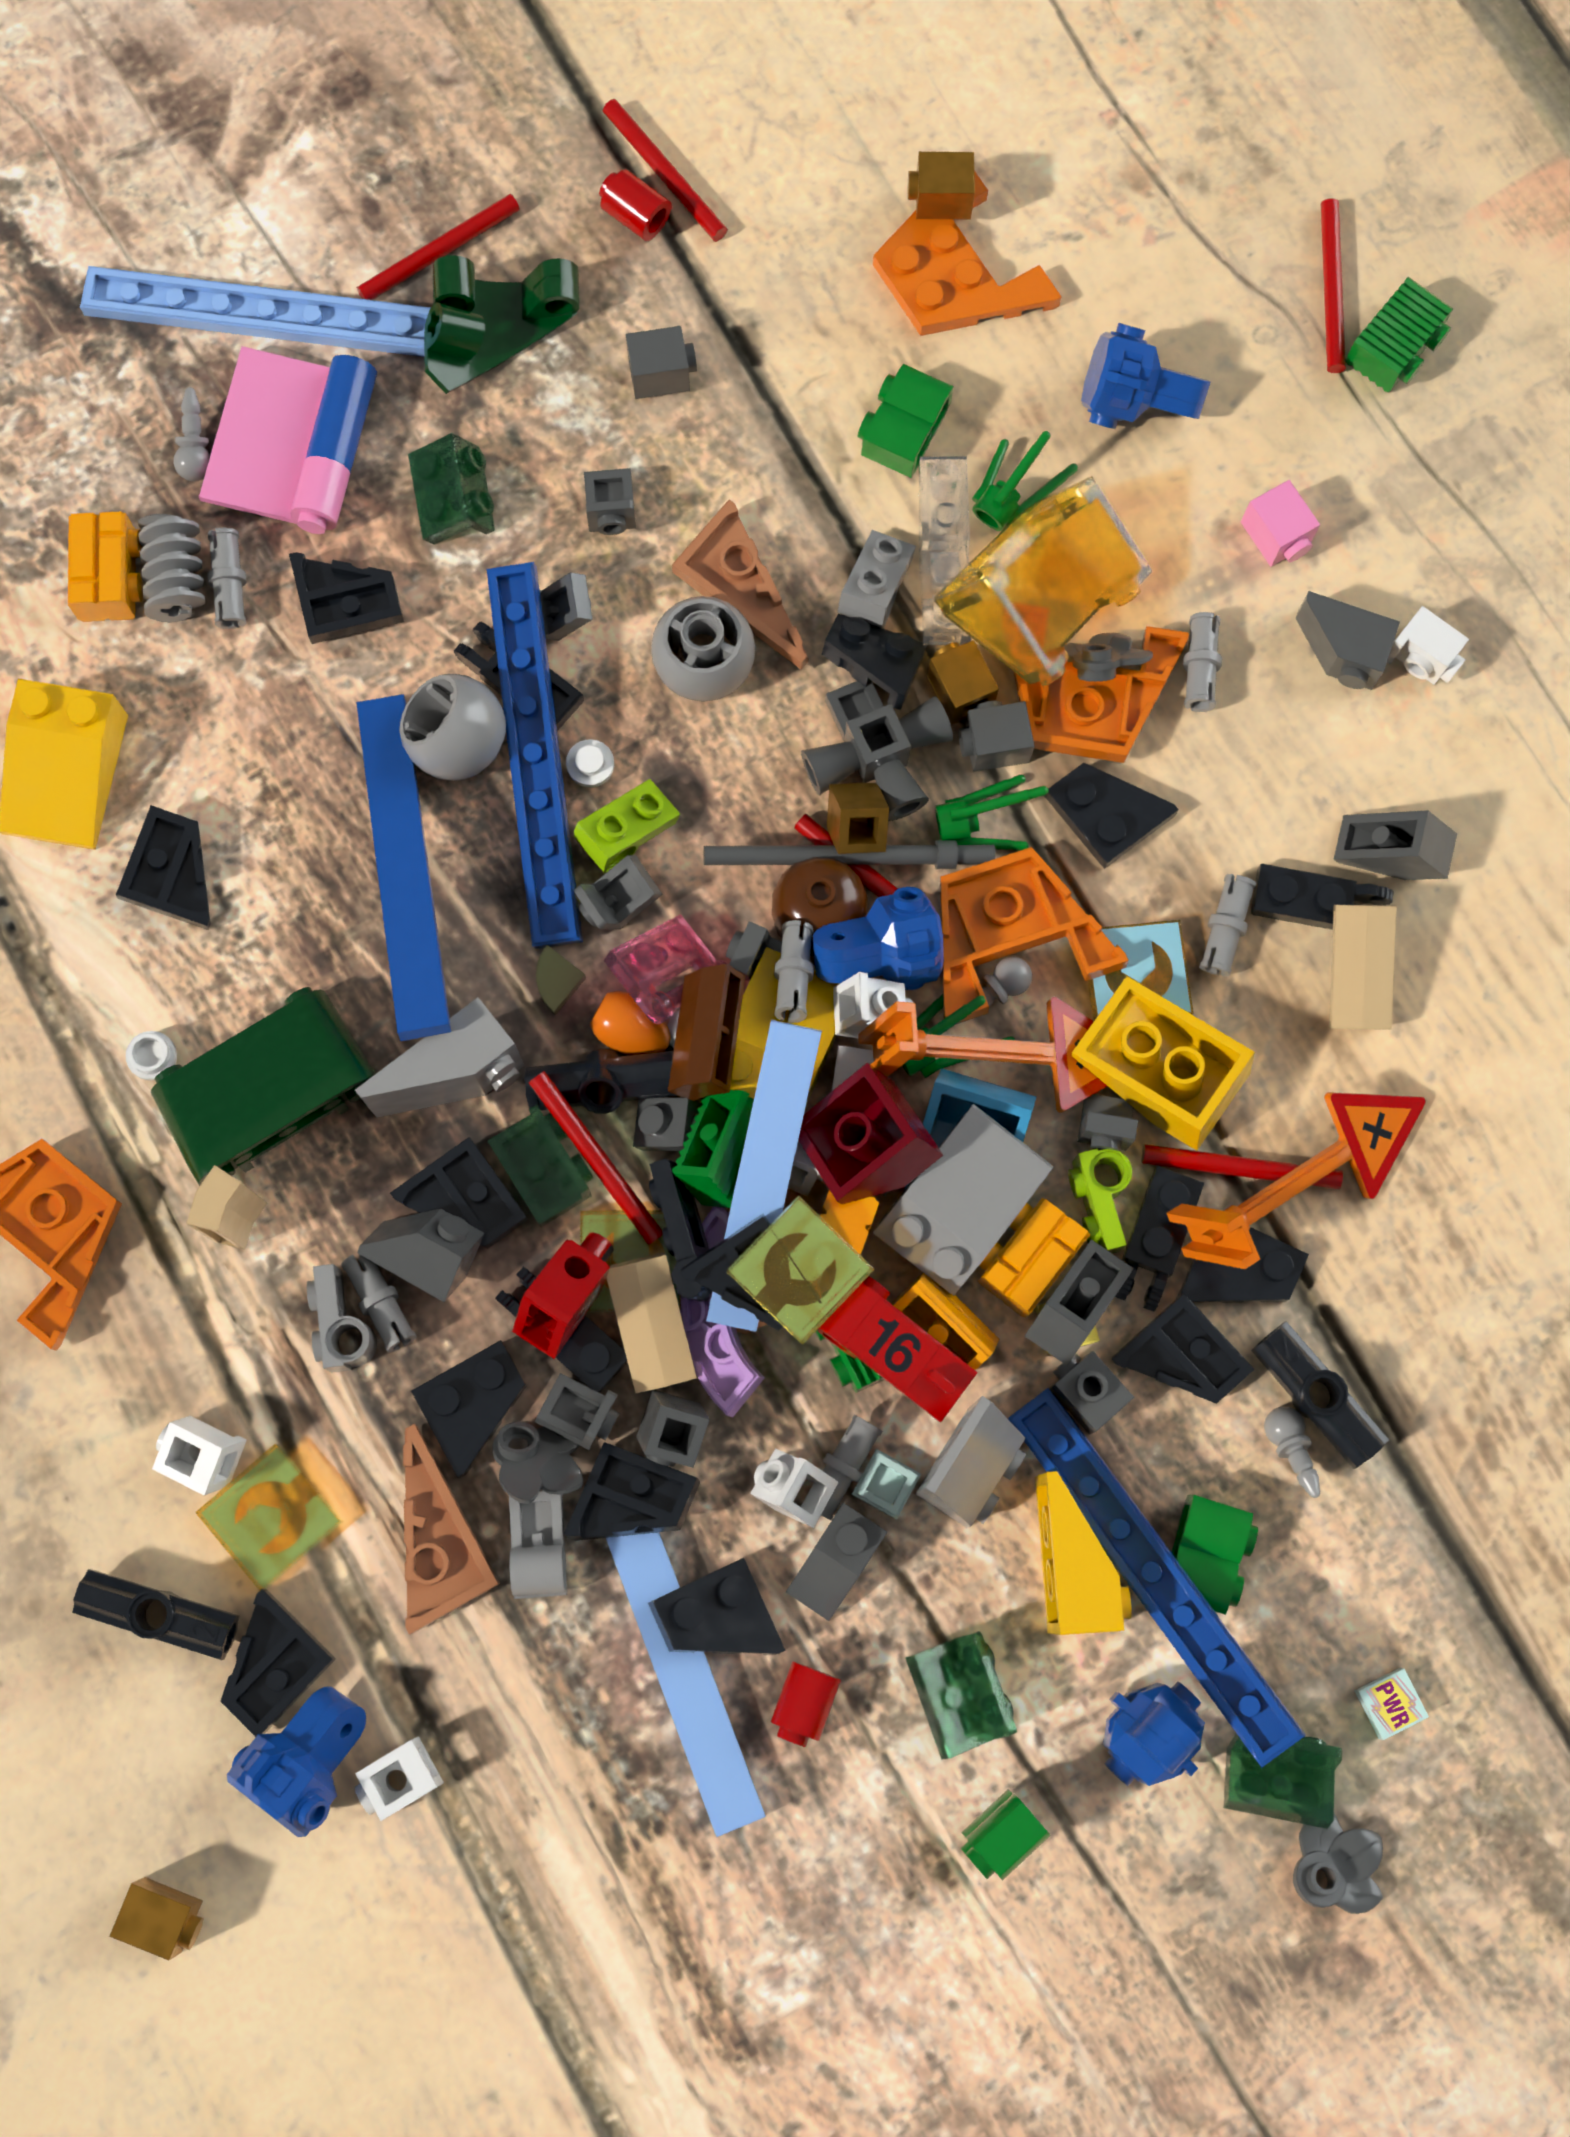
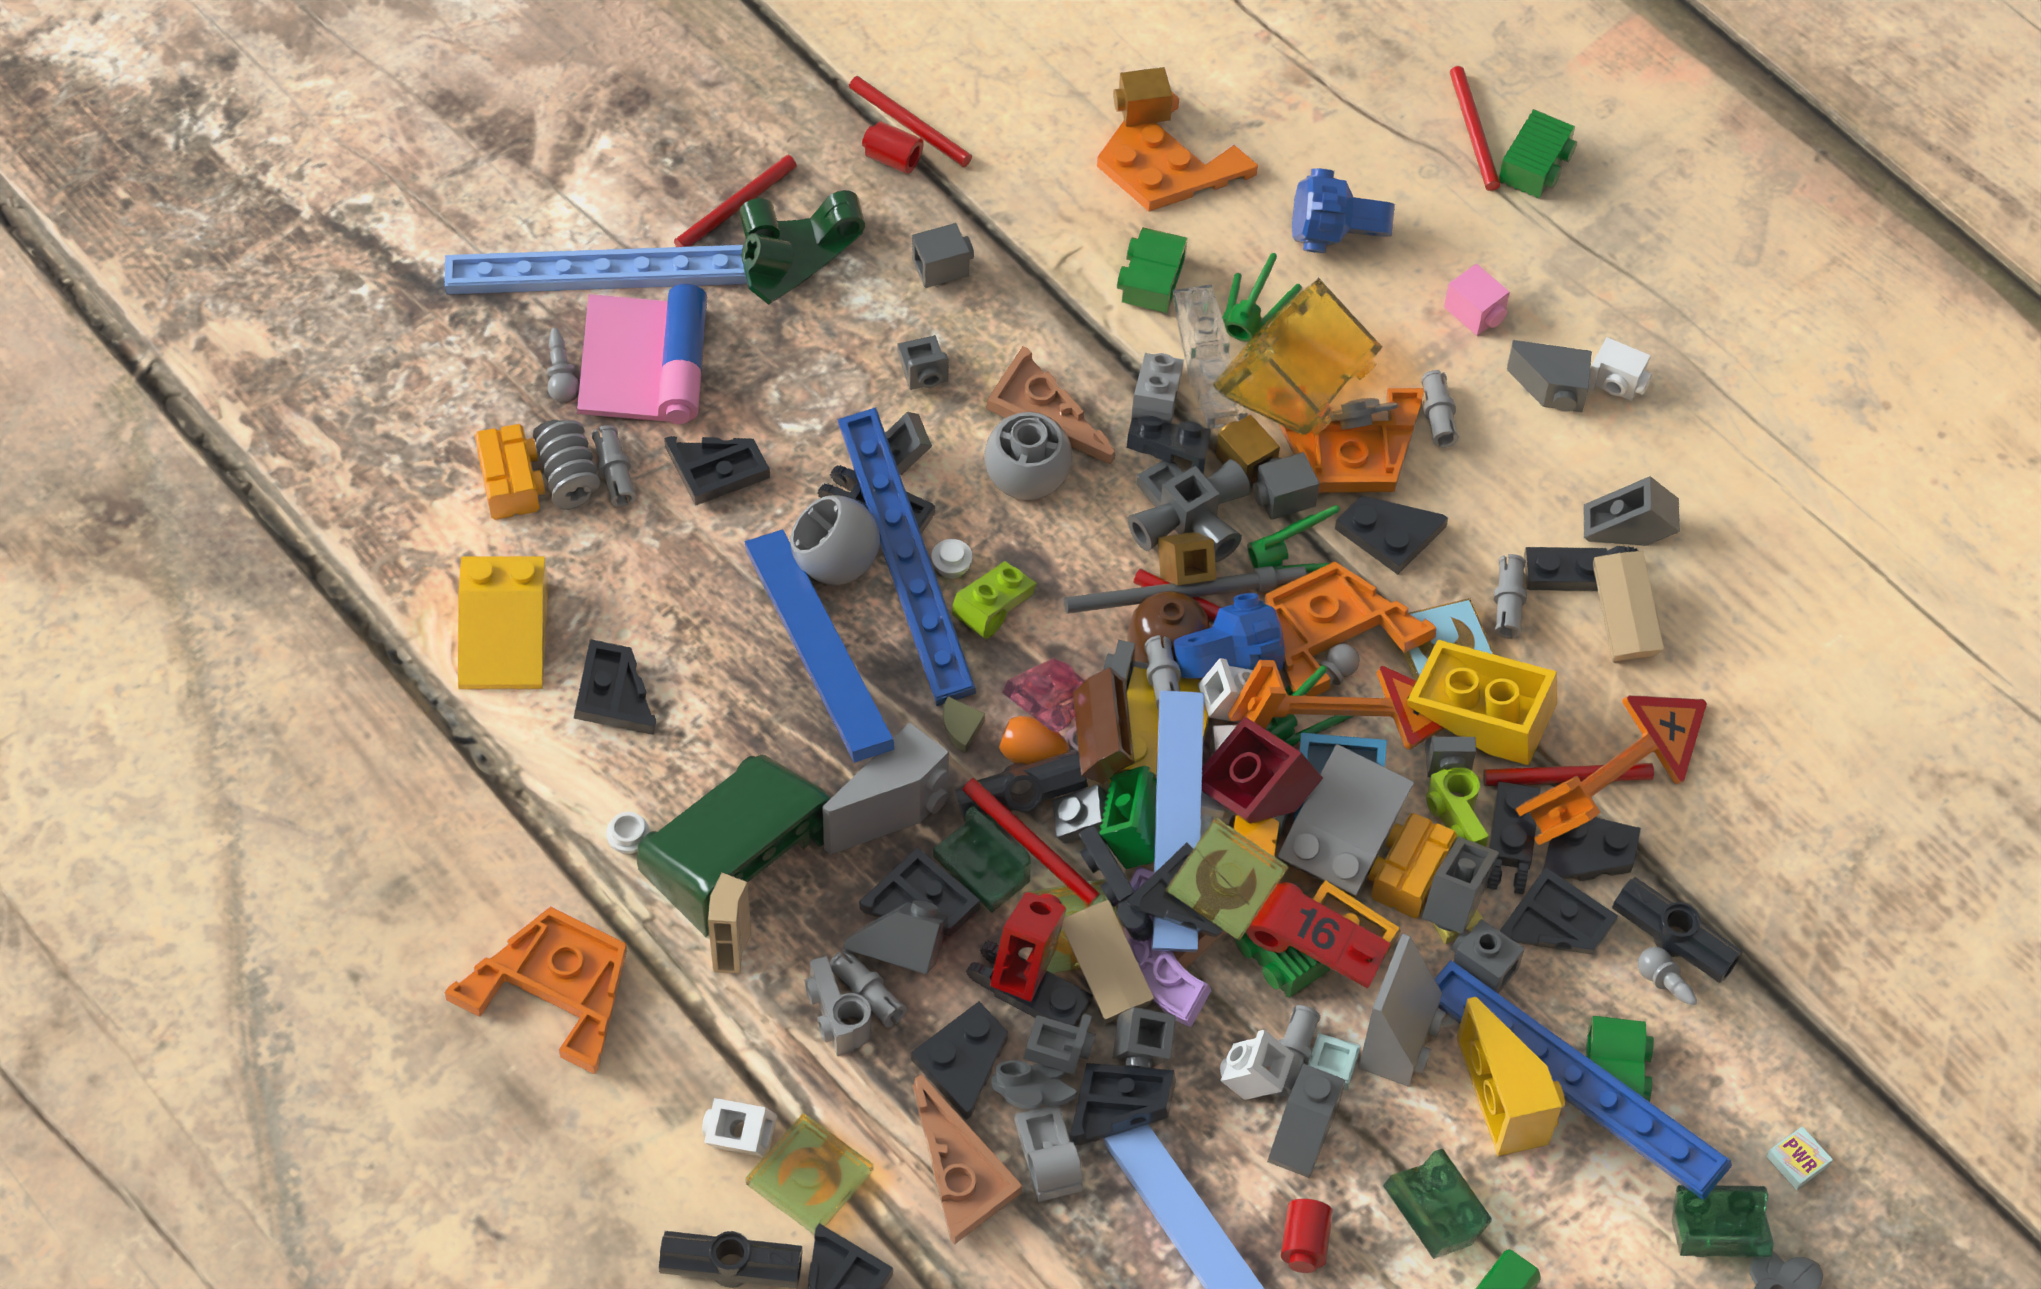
camera: 10 degrees left, 20 degrees down
clear green bracket [408,433,495,545] -> none
dark grey bracket [574,855,663,929] -> none
black wing [648,1558,786,1656] -> none
blue piece [1102,1681,1205,1786] -> none

